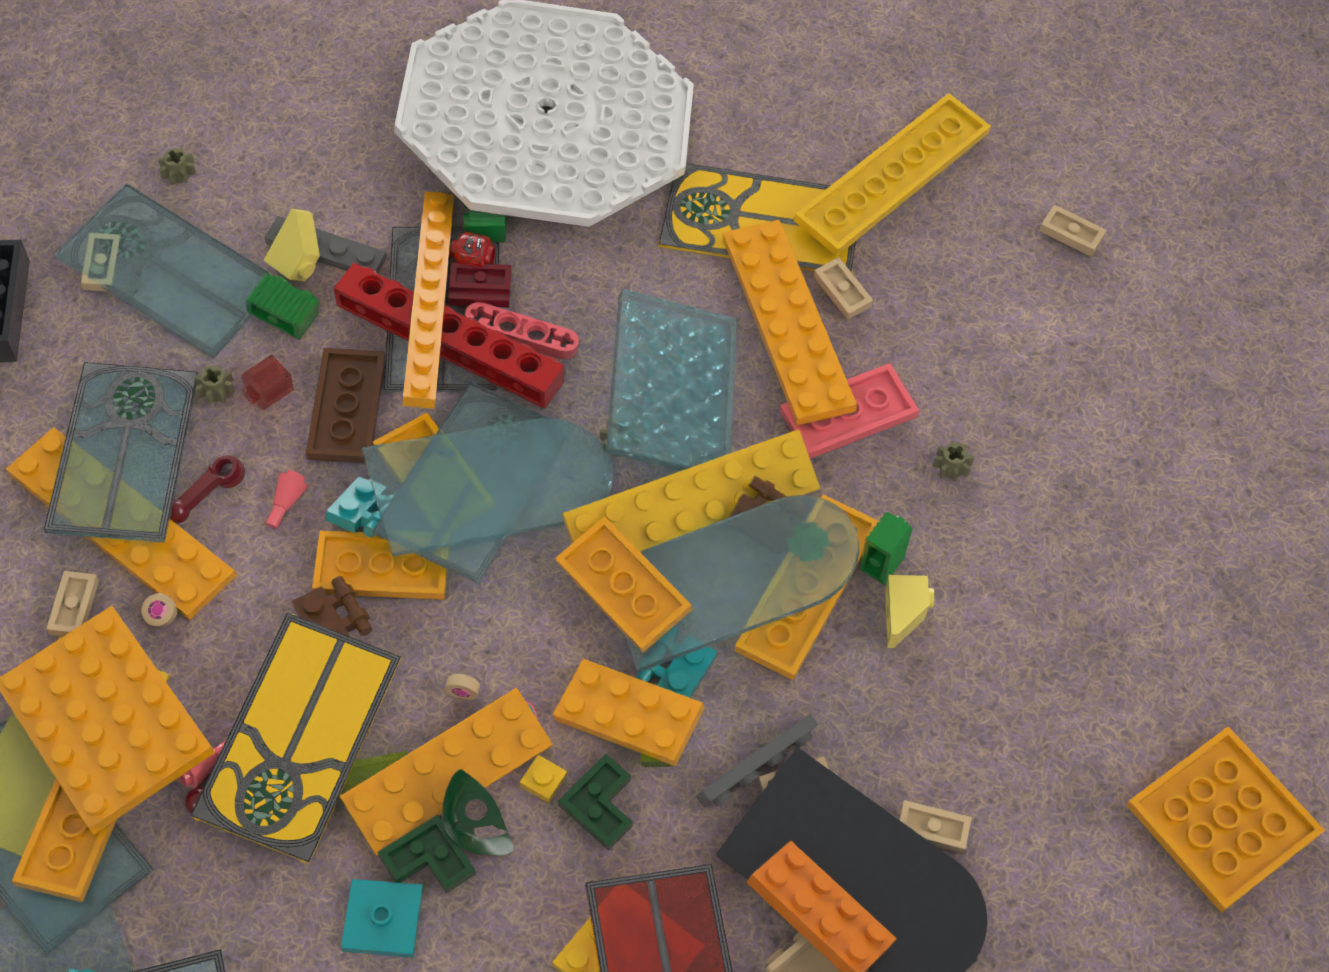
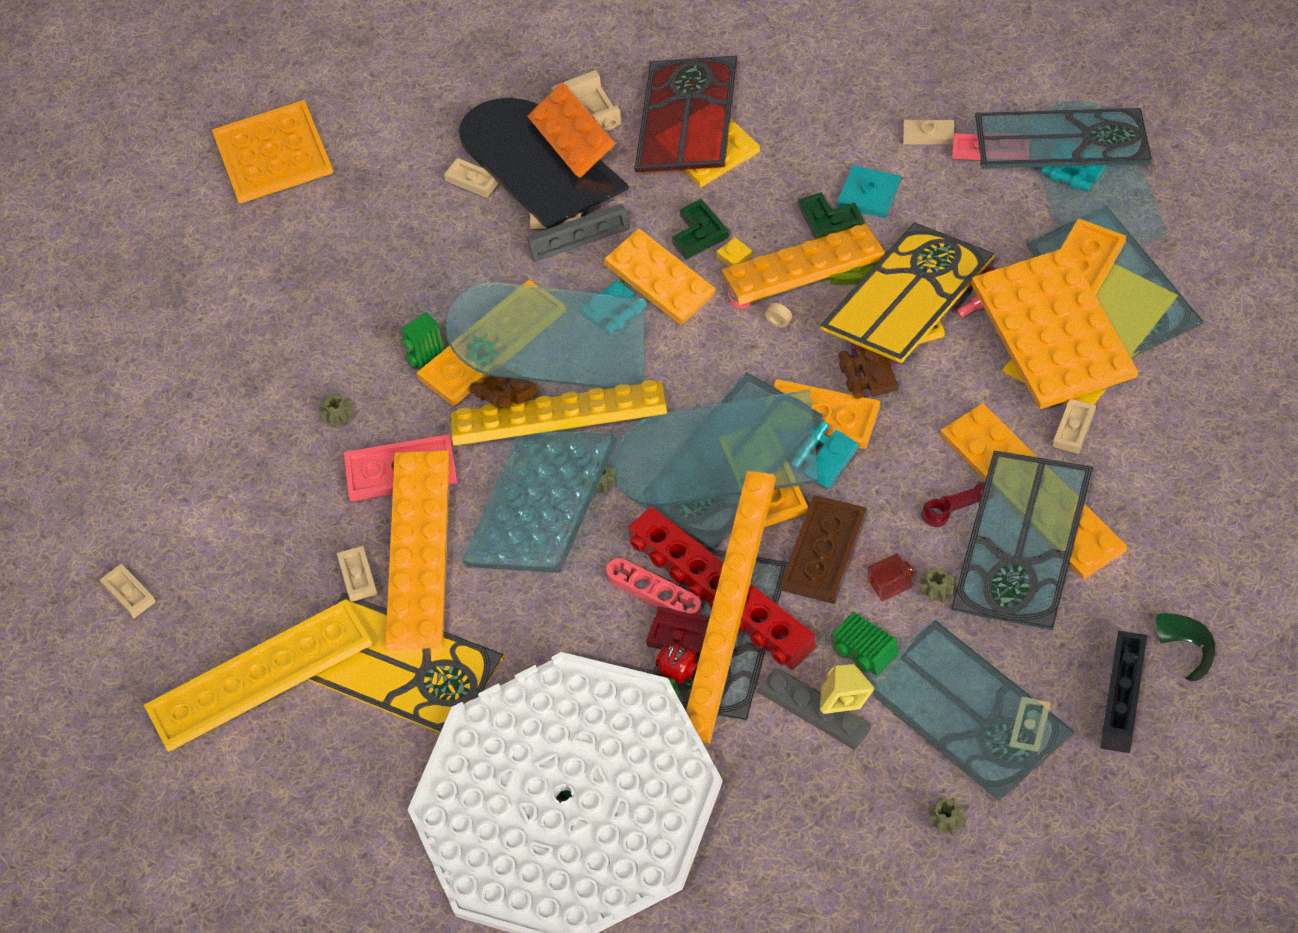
camera: 155 degrees left, 5 degrees down
tile [141,593,177,628] -> none
coral cone [265,470,308,529] -> none
dark green piece [442,769,514,856] -> none
light orange plate [555,516,693,653] -> none
light yellow slope [885,575,934,648] -> none

